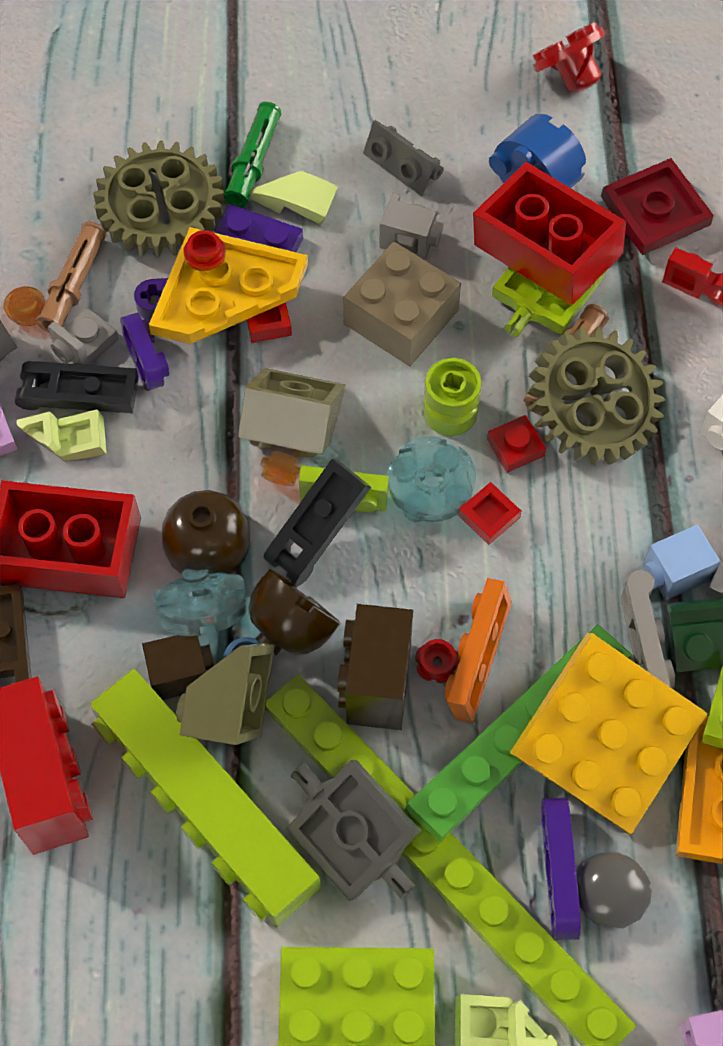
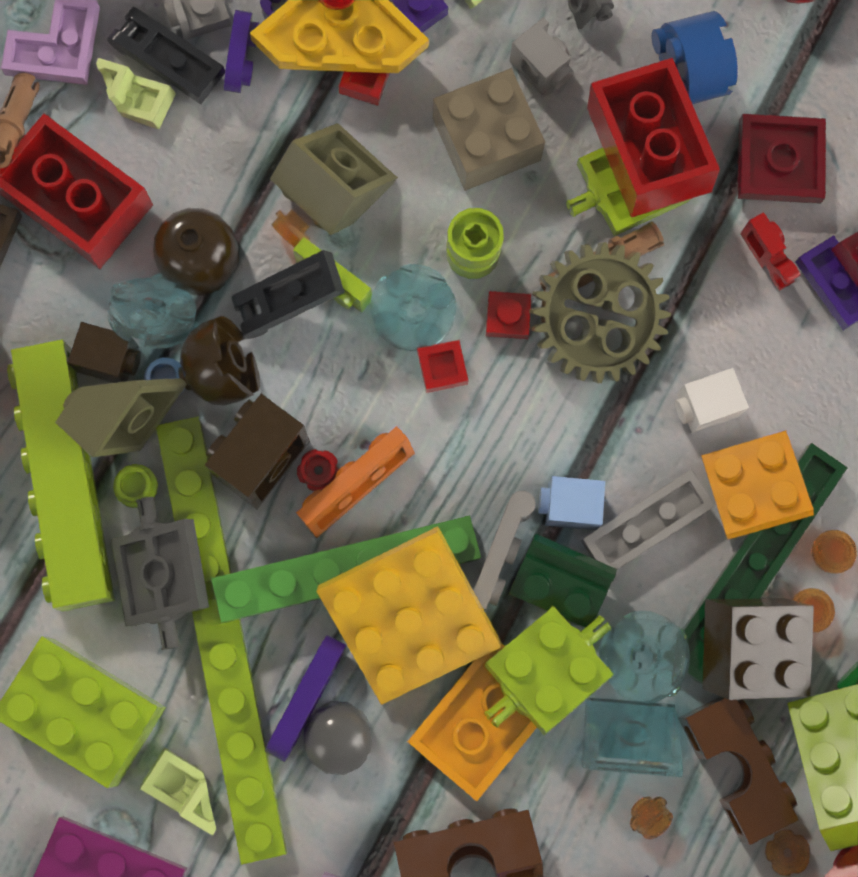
camera: 25 degrees right, 15 degrees up
none -> lime plate [113,464,158,508]

